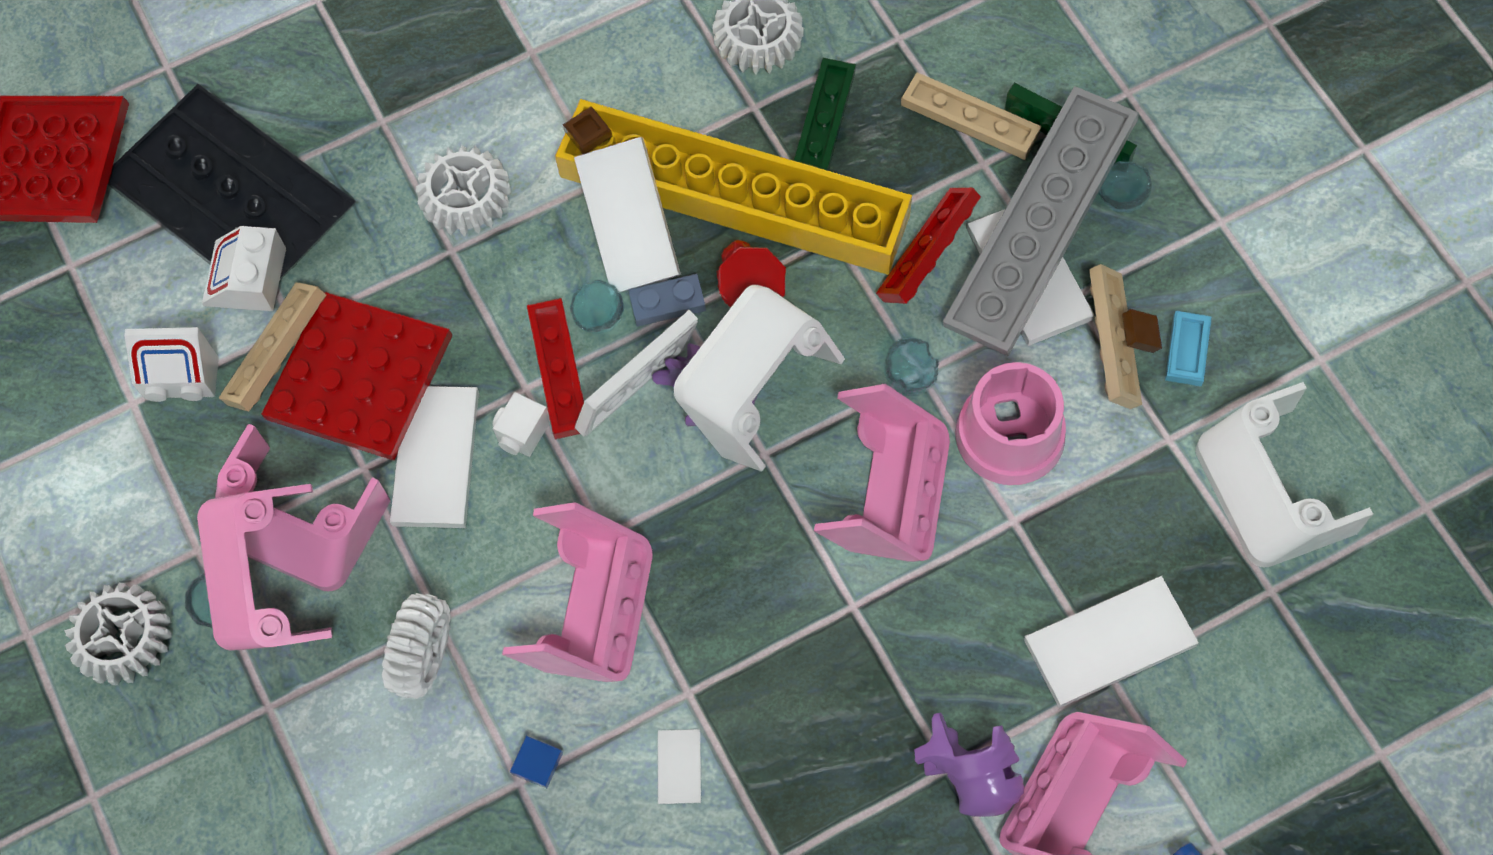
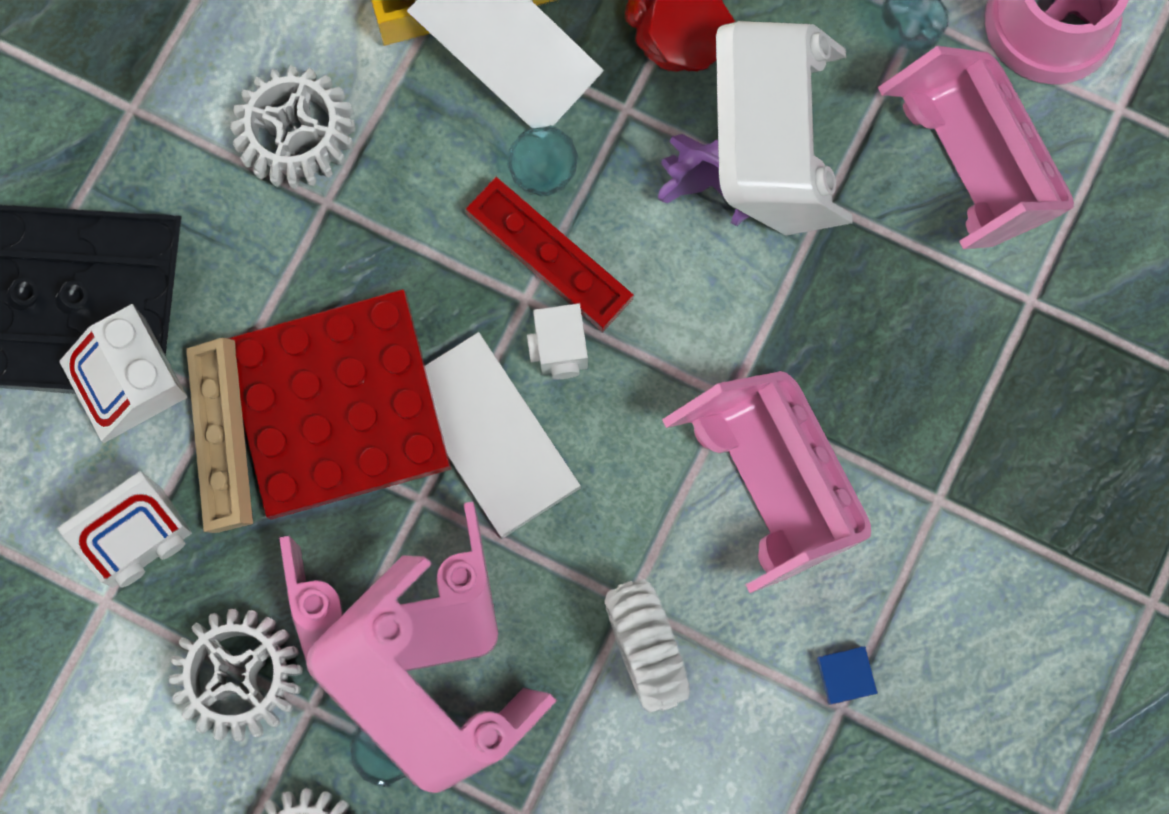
camera: 40 degrees left, 10 degrees up
white tile [575,310,698,437] -> none
sand blue plate [628,274,706,327] -> none
white sticker [658,729,701,804] -> none
none -> white gear [169,609,303,742]

